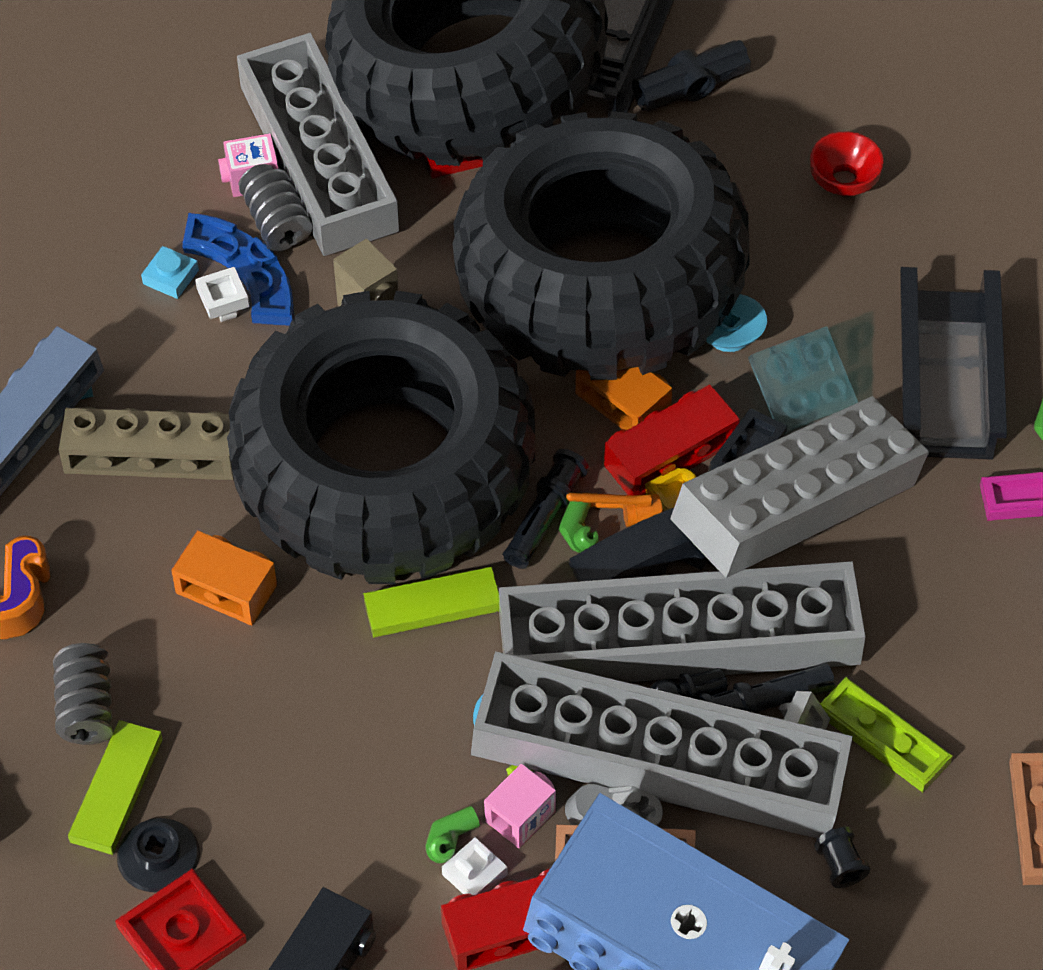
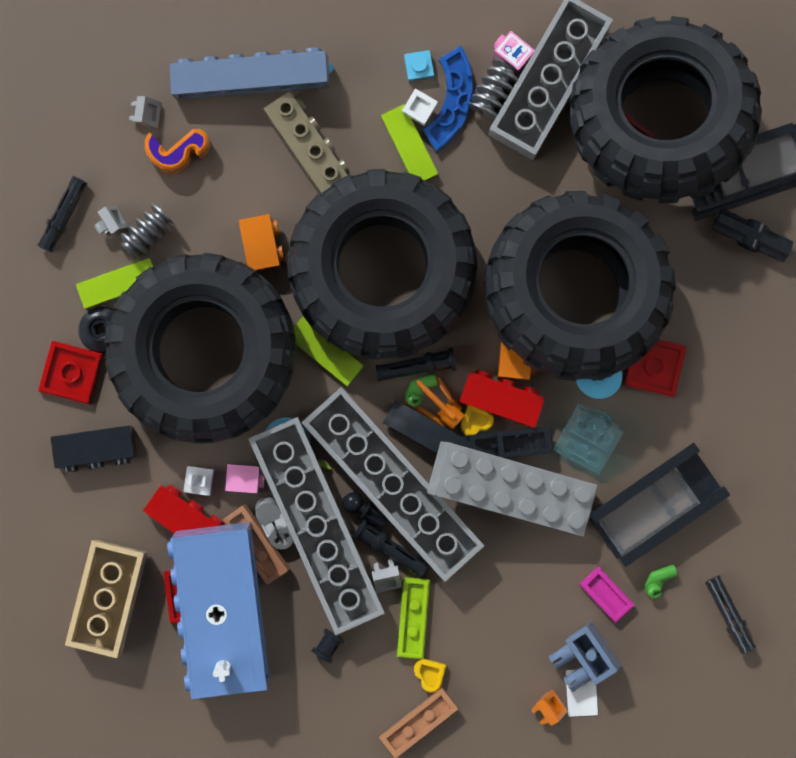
camera: 50 degrees right, 30 degrees up
dark tan brick [333,238,398,306] -> none
bright green arm [425,806,480,863] -> none
red piece [810,132,884,196] -> none
none -> light grey tile [94,205,129,235]
none -> black tyre [104,253,297,444]
none -> lime tile [381,104,438,181]
none -> yellow tile [414,659,446,693]
none -> red tile [623,340,687,398]

